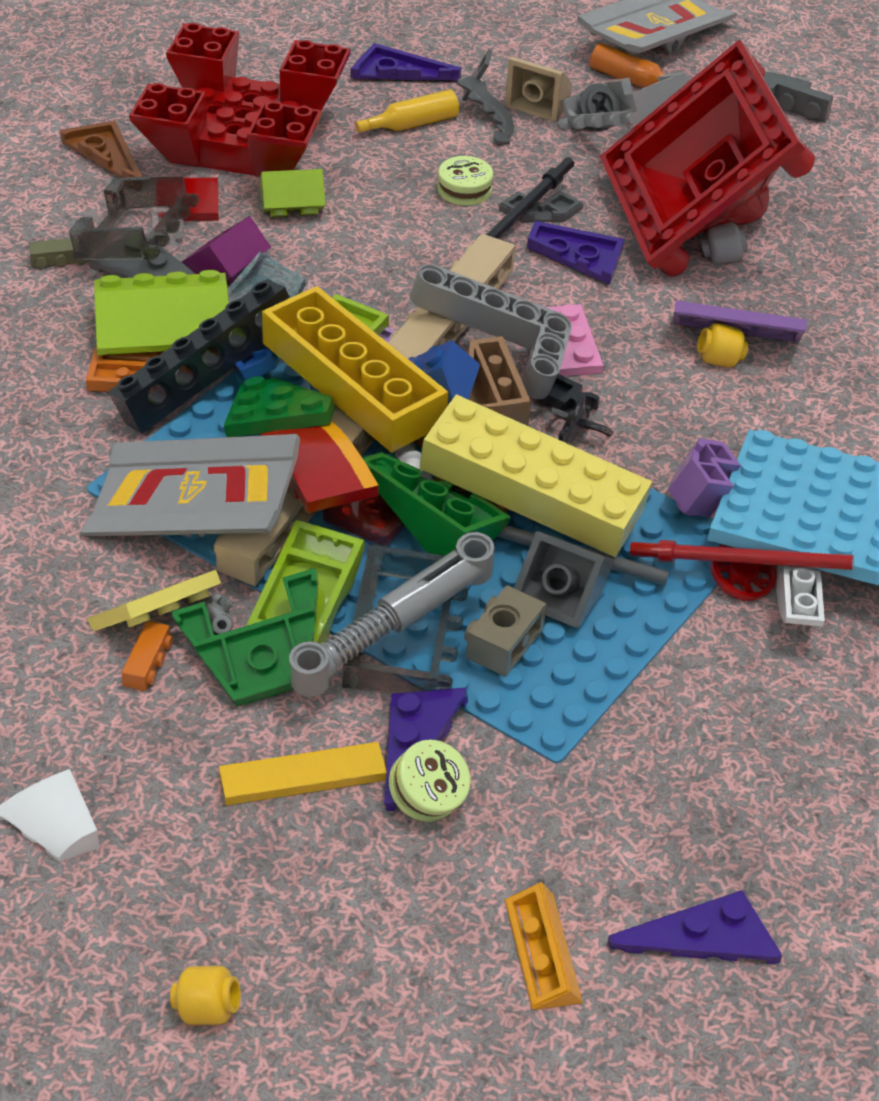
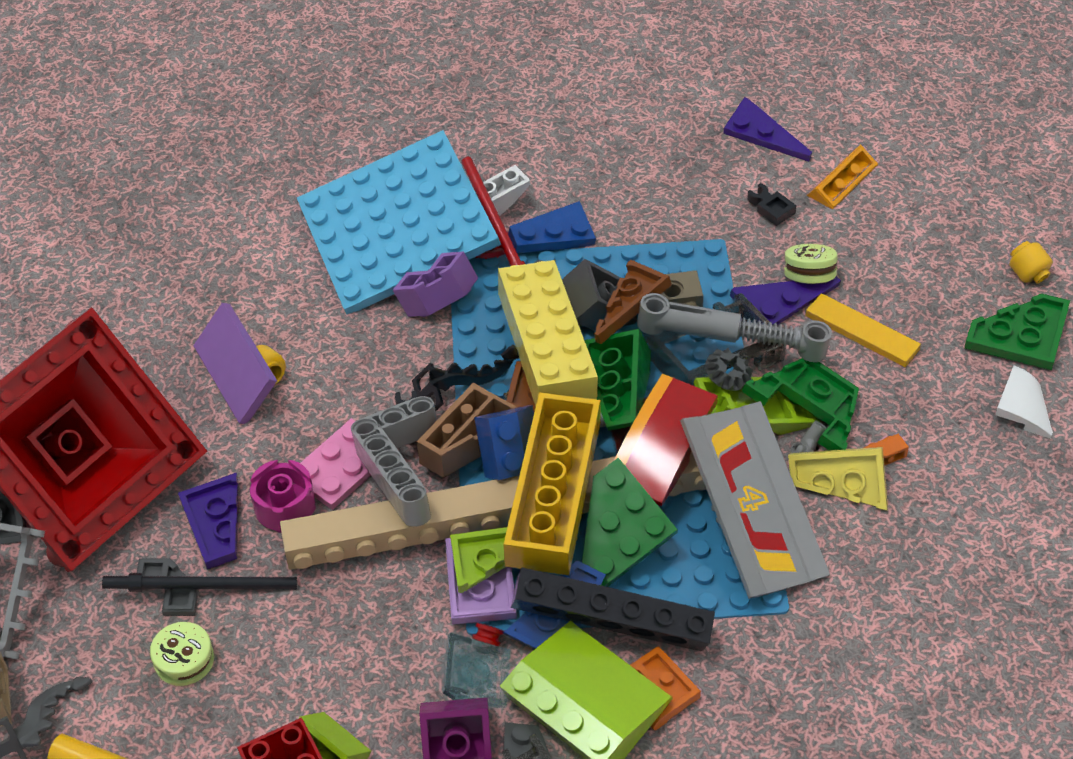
camera: 125 degrees left, 5 degrees up
none -> dark pink brick [249,460,316,533]
none -> blue wing [508,201,596,253]
none -> dark orange wing [594,260,672,344]
none -> dark grey gear [705,348,753,391]
none -> black plate [747,183,797,226]
none -> green plate [964,294,1071,370]

